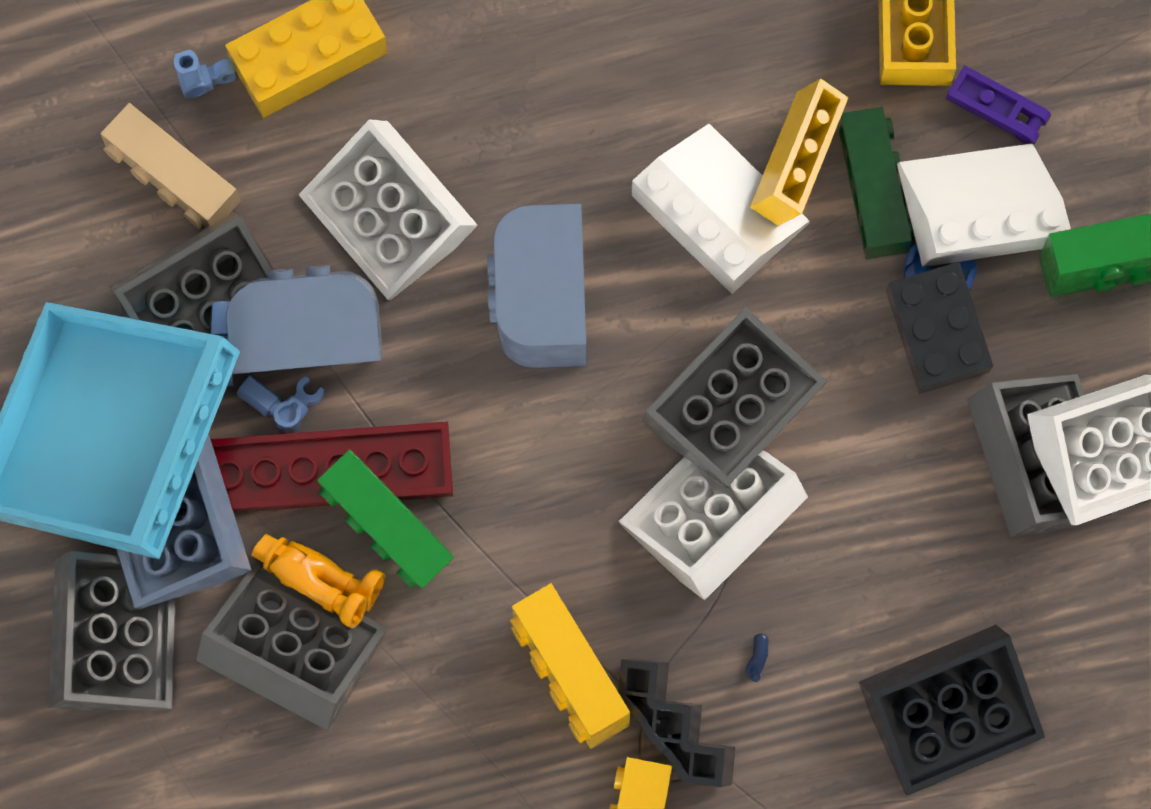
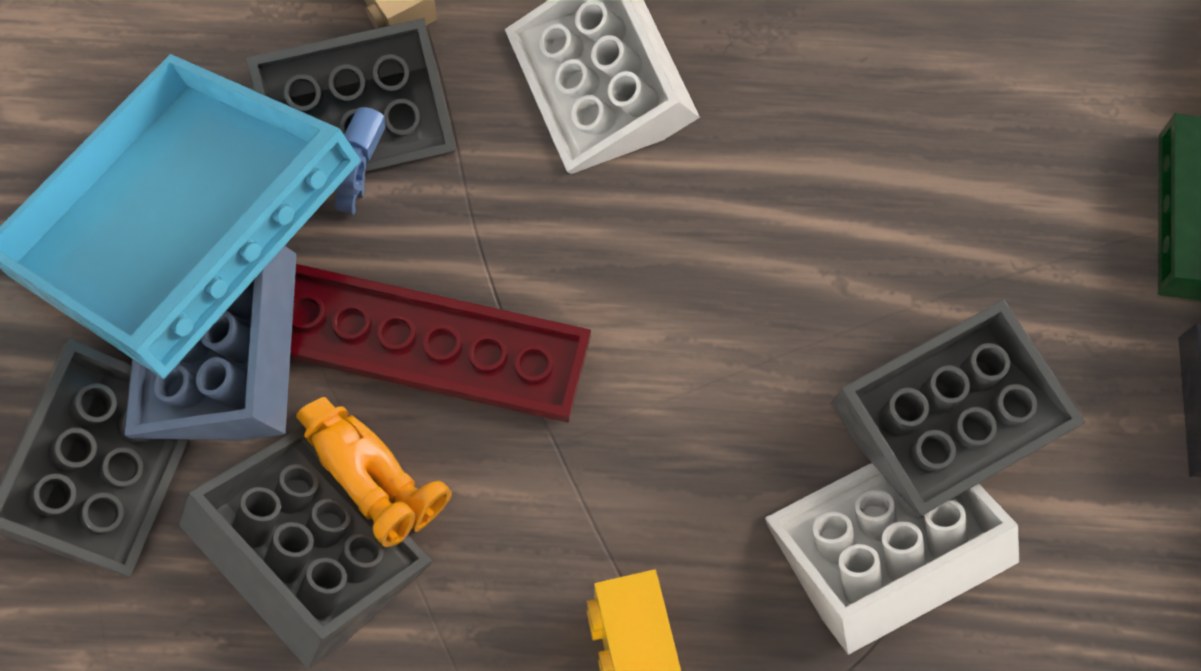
camera: 15 degrees right, 5 degrees down
sand blue brick [226,265,383,374] -> none
medium blue bar [237,375,324,434] -> none
green brick [317,449,455,589] -> none
sand blue brick [487,204,587,368] -> none
white slope [632,124,810,294] -> none
yellow brick [750,78,848,226] -> none

